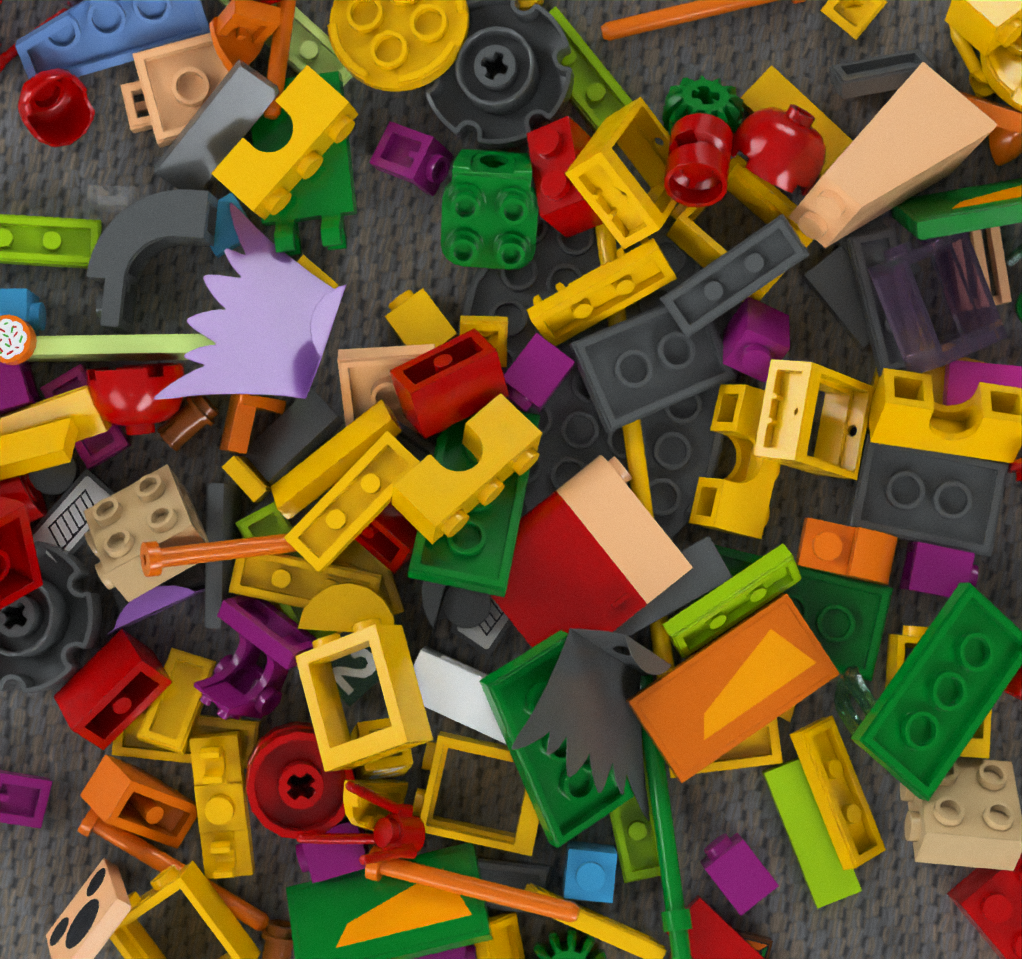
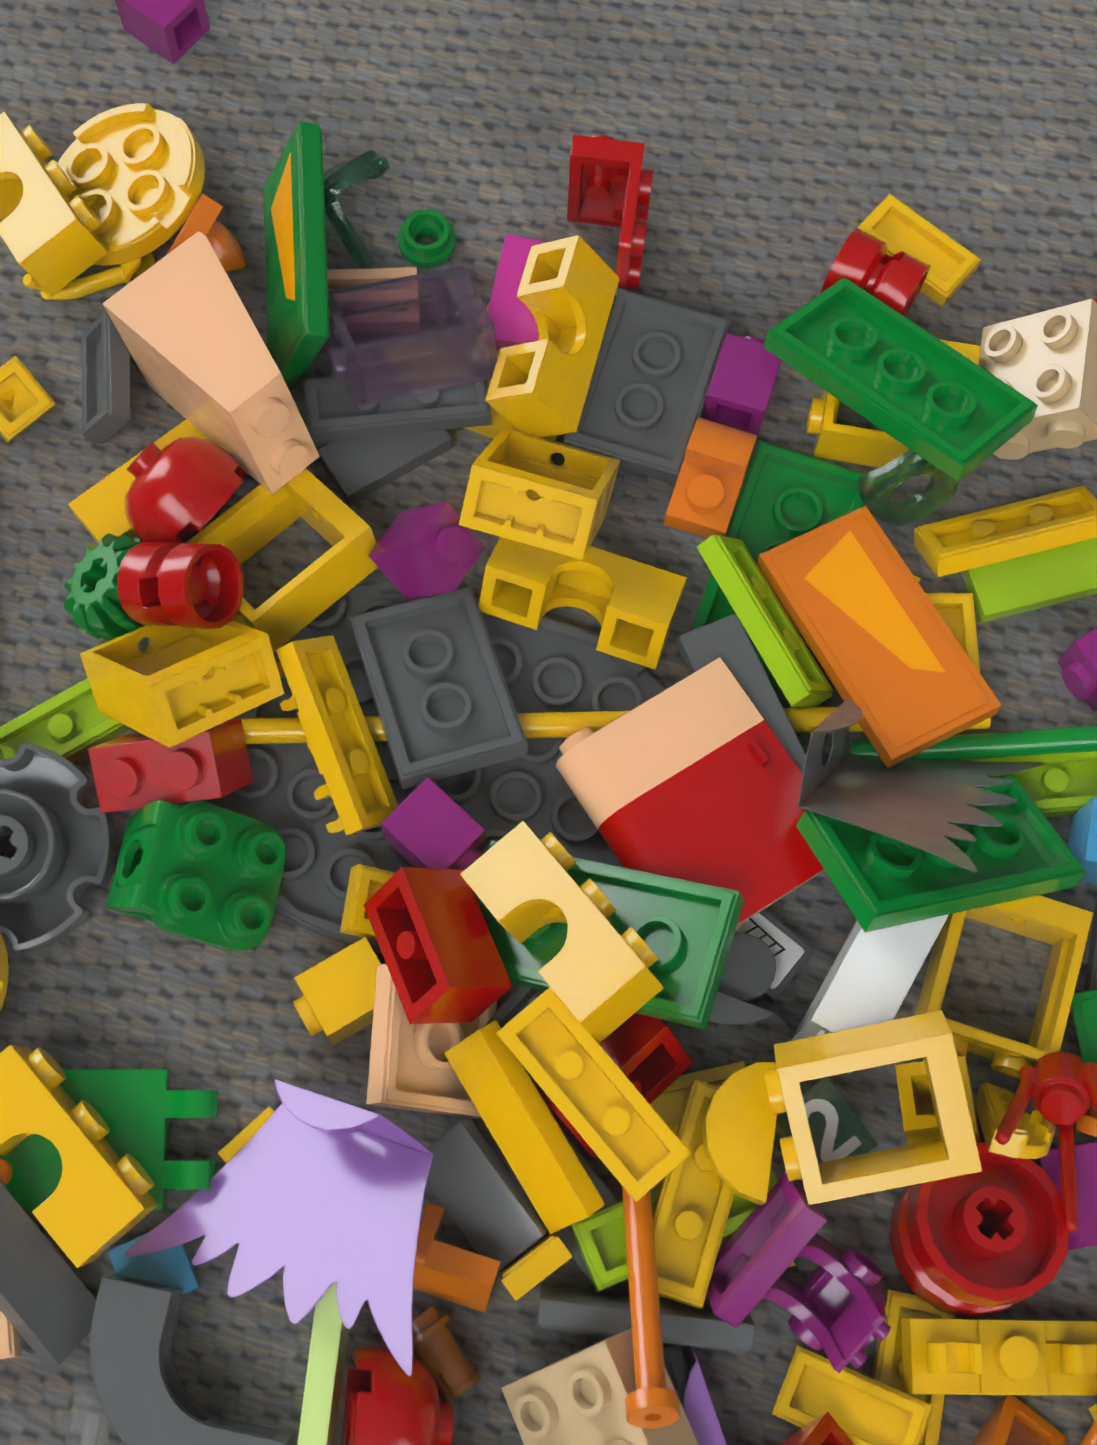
camera: 90 degrees left, 15 degrees down
magenta bracket [369,121,453,196] -> none
dark grey tile [660,214,810,338] -> none

